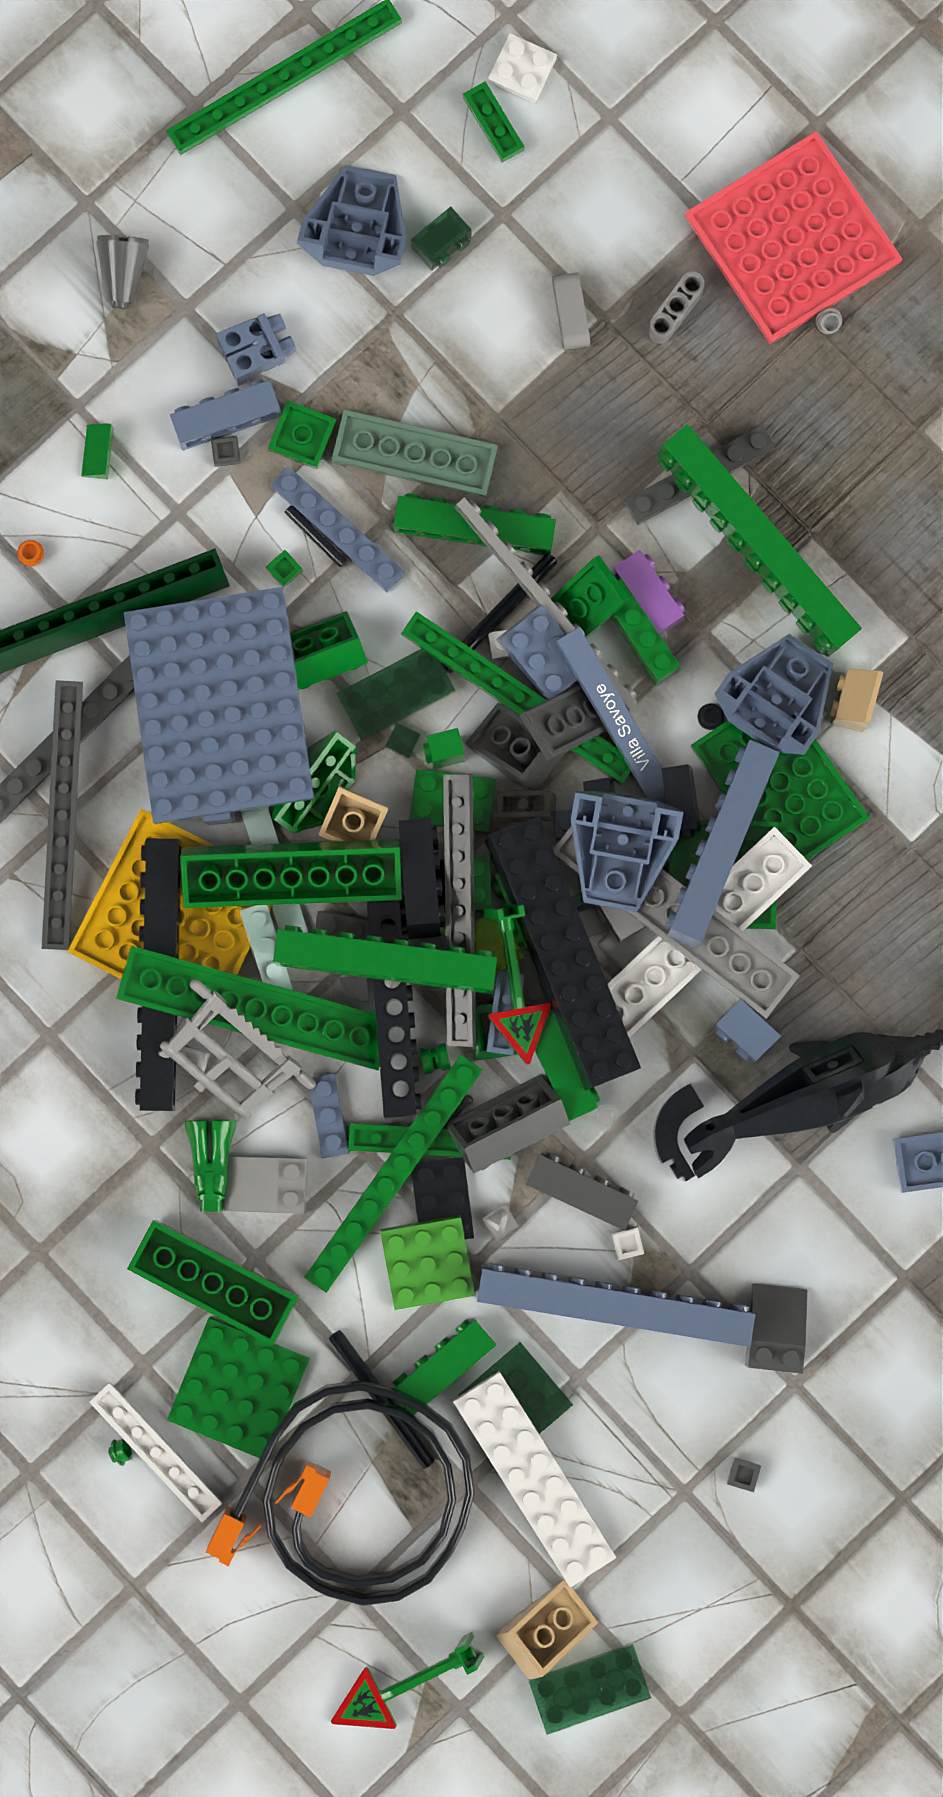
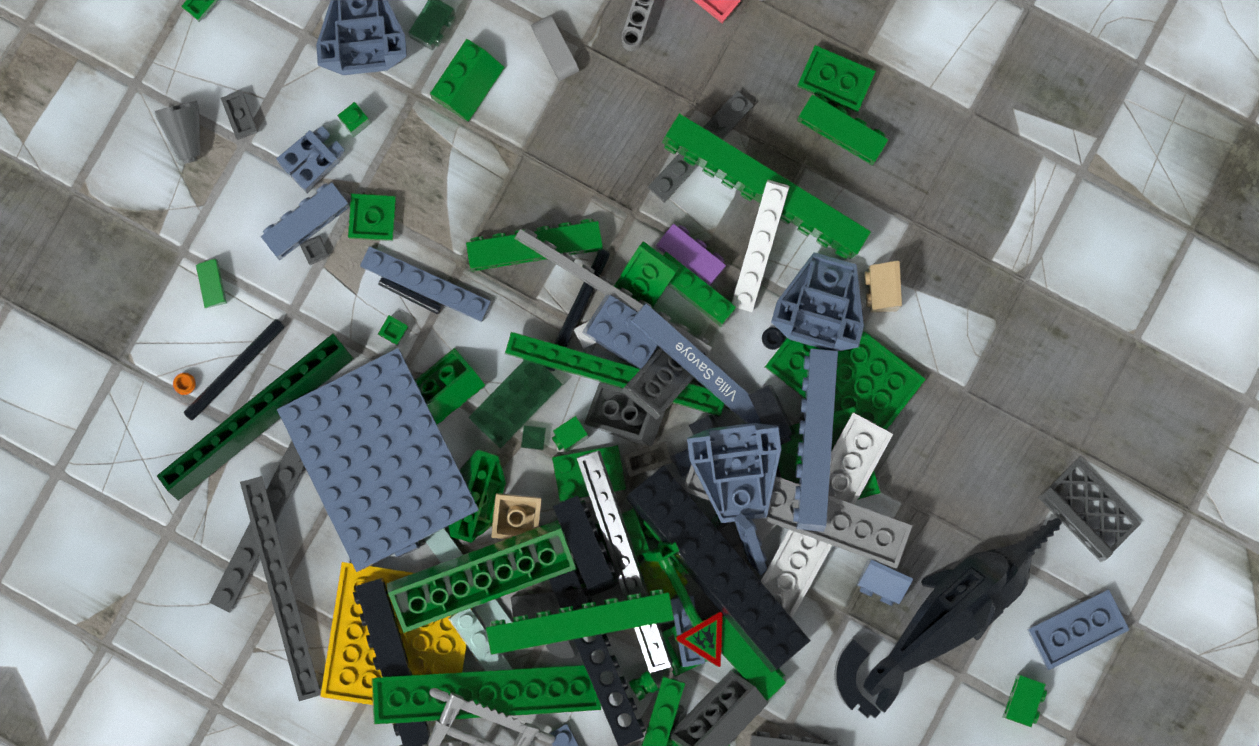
camera: 20 degrees left, 0 degrees up
sand green plate [332,409,498,498] -> none
none -> black axle [184,319,285,420]
none -> dark grey plate [221,90,258,140]
none -> green brick [337,102,371,137]
none -> green slope [430,38,505,123]
none -> white plate [732,180,789,312]
none -> sand blue plate [734,513,767,575]
none -> green plate [797,45,876,113]
none -> green brick [797,94,889,166]
none -> green brick [1002,675,1047,728]

